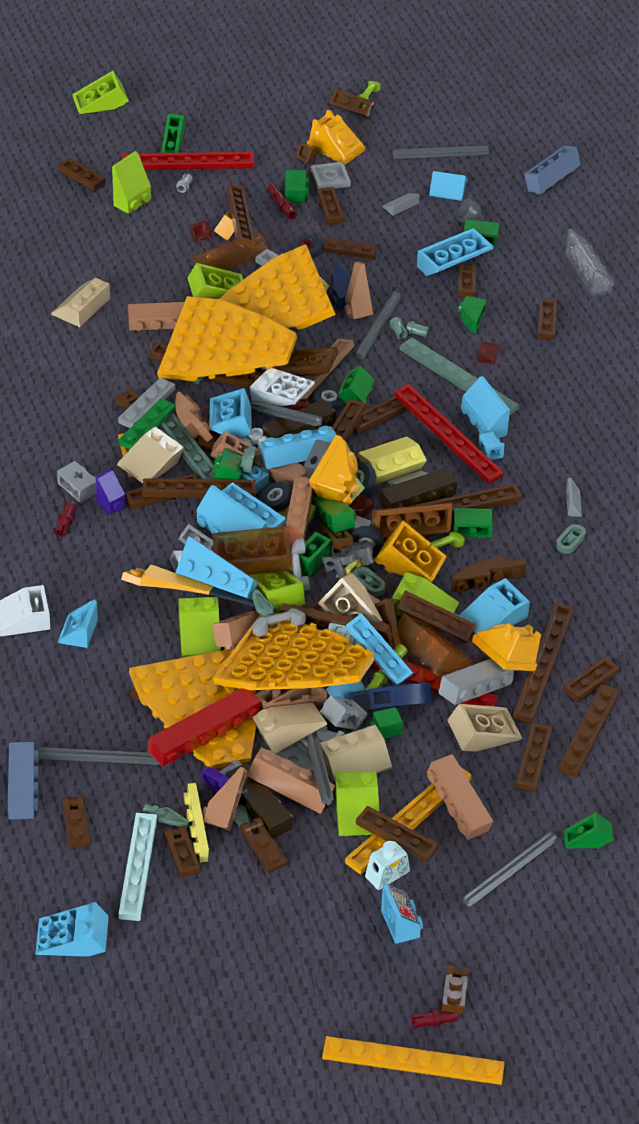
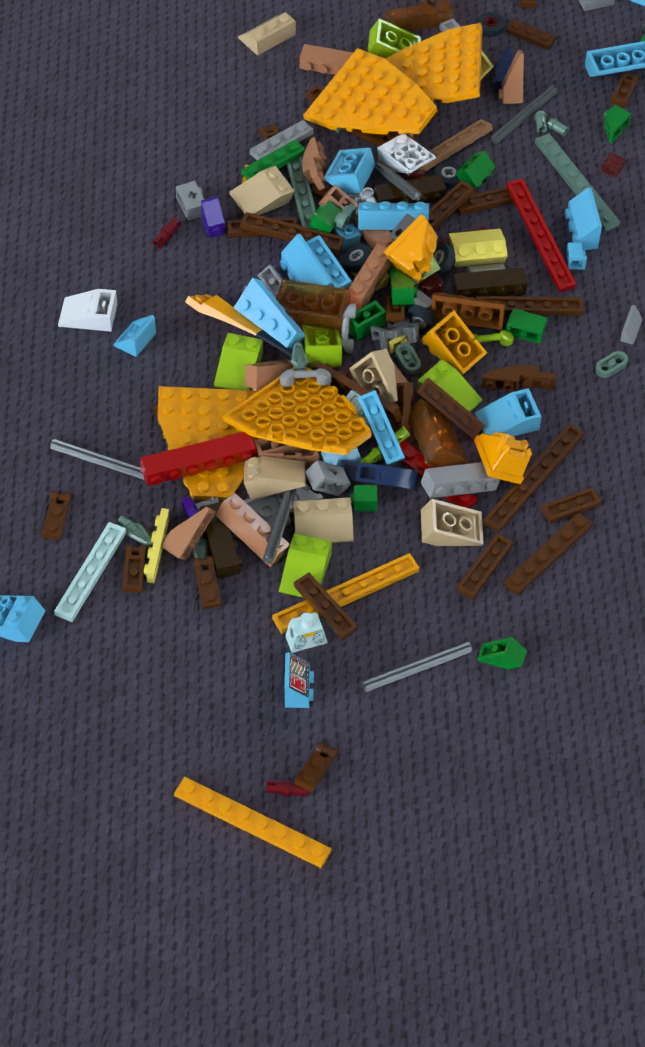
camera: 20 degrees right, 10 degrees up
sand blue brick [8,742,39,819] -> none
reddish brown plate [278,347,338,376] -> none
nougat brick [427,754,493,840] -> none

